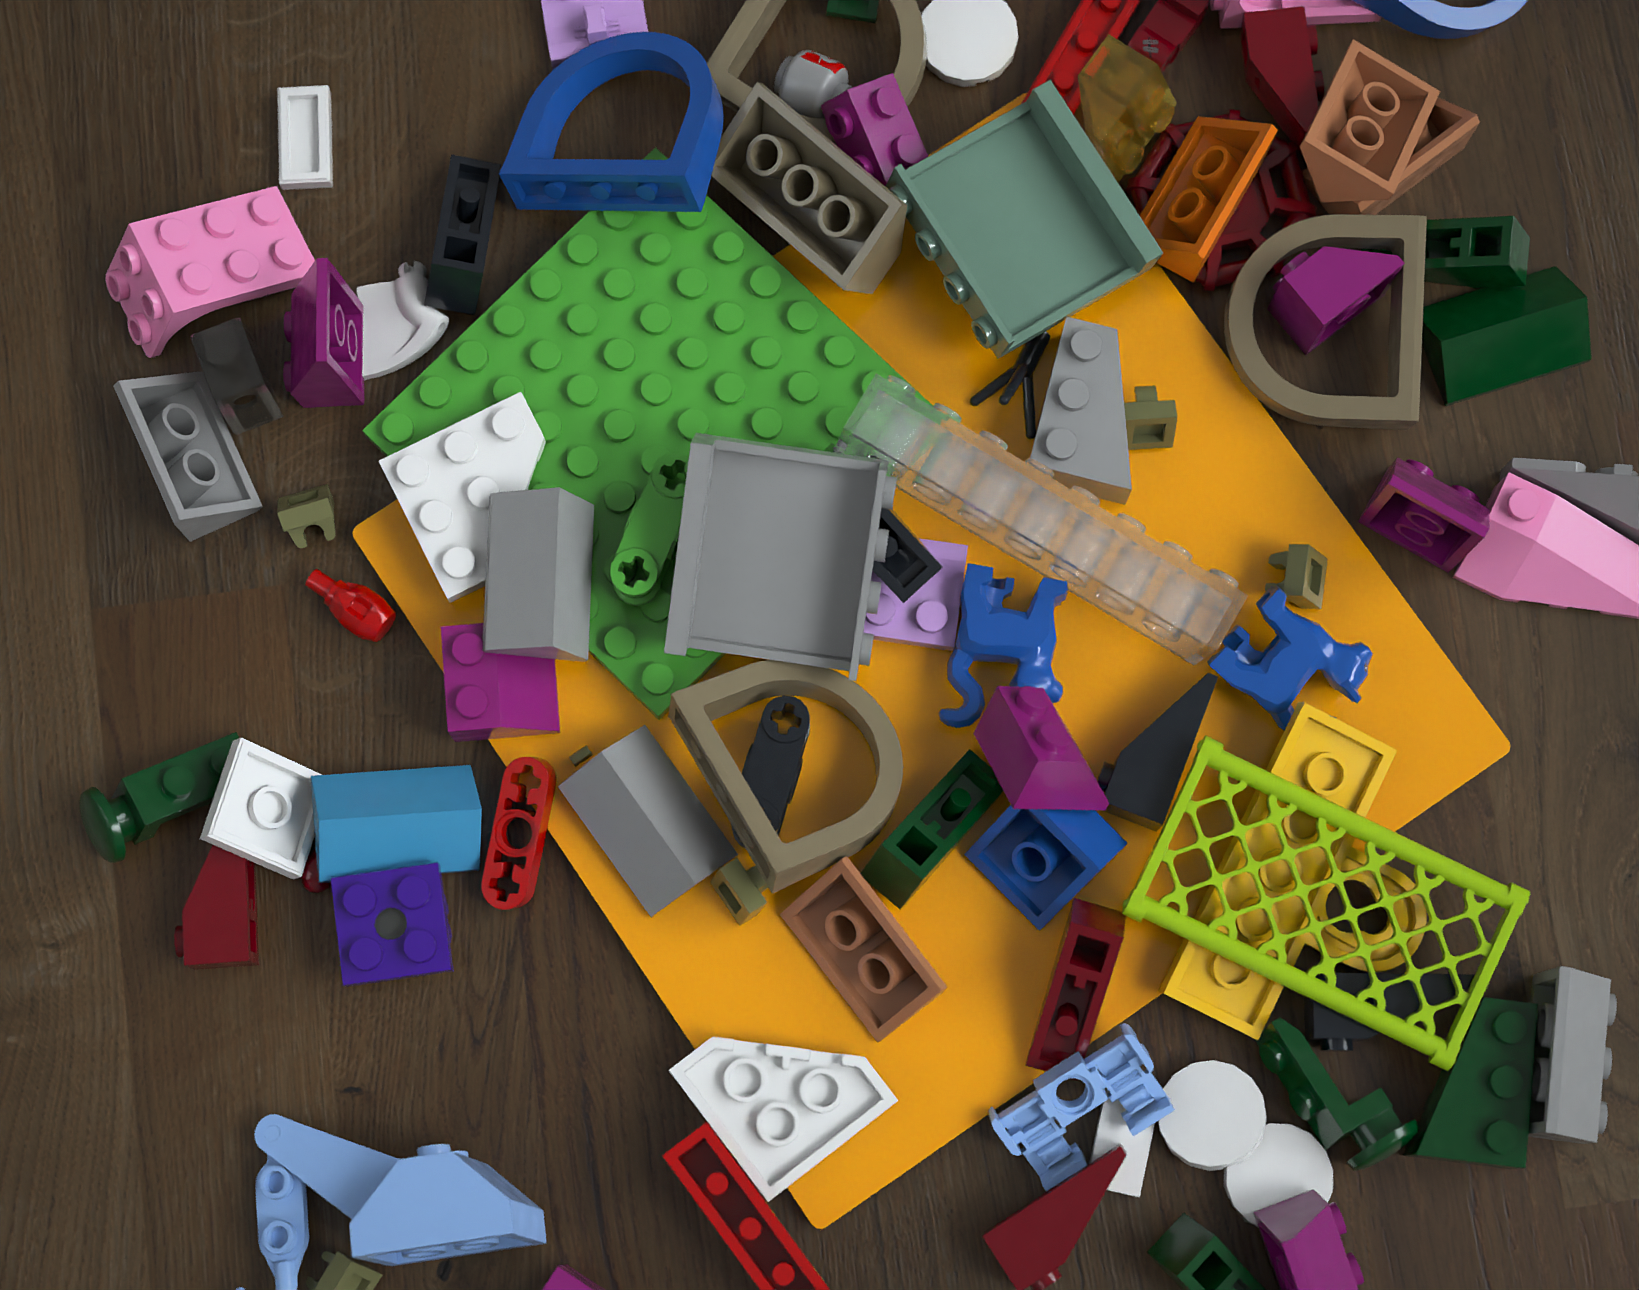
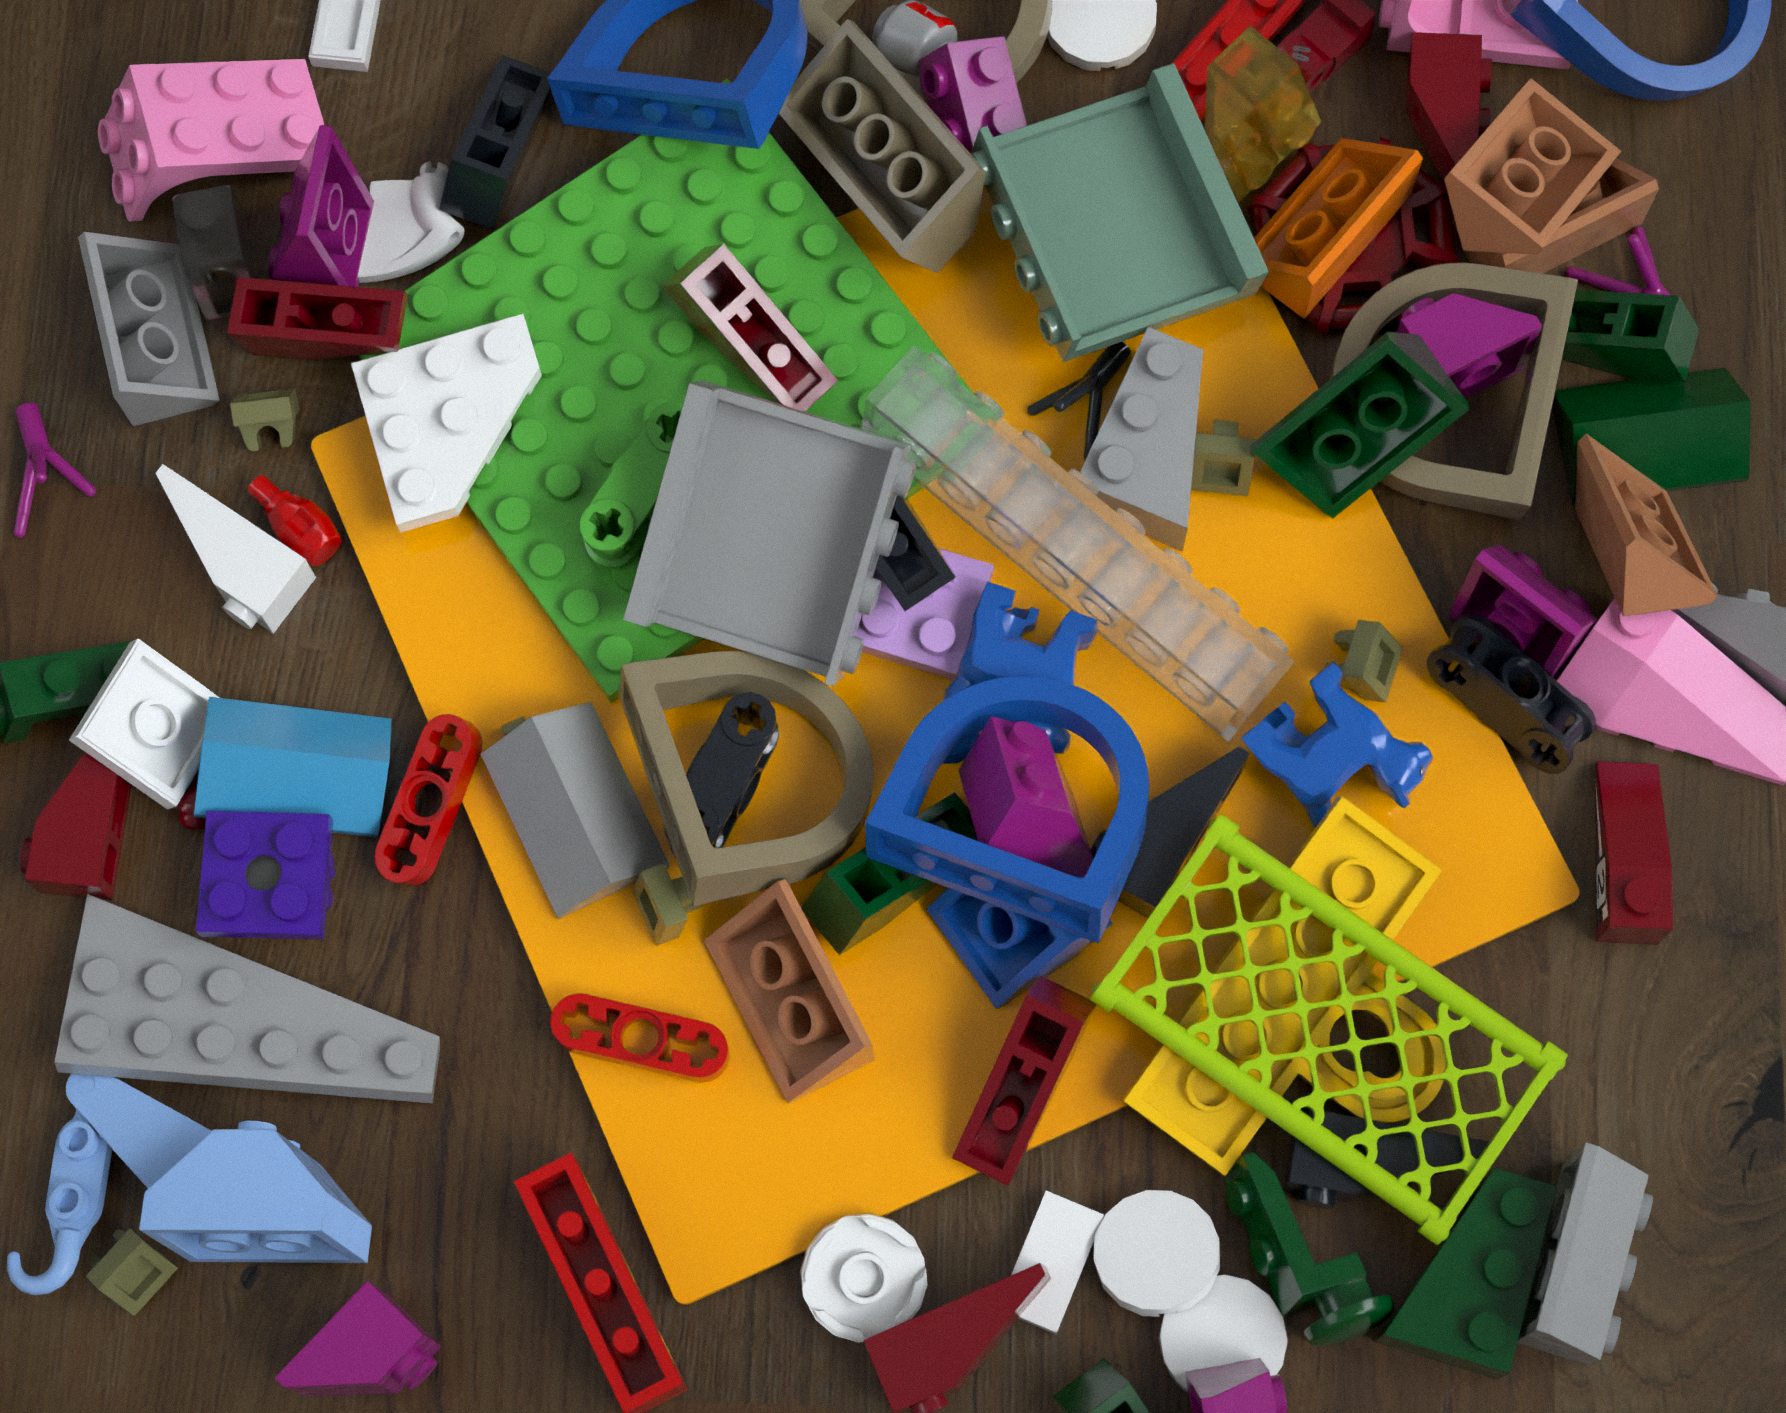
camera: 15 degrees right, 5 degrees down
magenta slope [441,623,561,742] -> none
light grey slope [483,487,594,662] -> none
white plate [669,1037,898,1202] -> none
light blue piece [988,1023,1174,1191] -> none
none -> magenta plant [14,403,96,538]
none -> light grey wing [54,894,440,1103]
none -> white slope [156,464,316,634]
none -> dark red slope [227,277,408,360]
none -> red beam [550,993,730,1083]
none -> slope [662,244,838,412]
none -> white tile [800,1213,928,1343]
none -> blue window [865,676,1149,943]
none -> dark green slope [1250,332,1469,519]
none -> black piece [1427,614,1596,774]
none -> magenta plant [1565,226,1671,295]
none -> nougat slope [1575,434,1718,617]
none -> dark red slope [1595,761,1673,945]

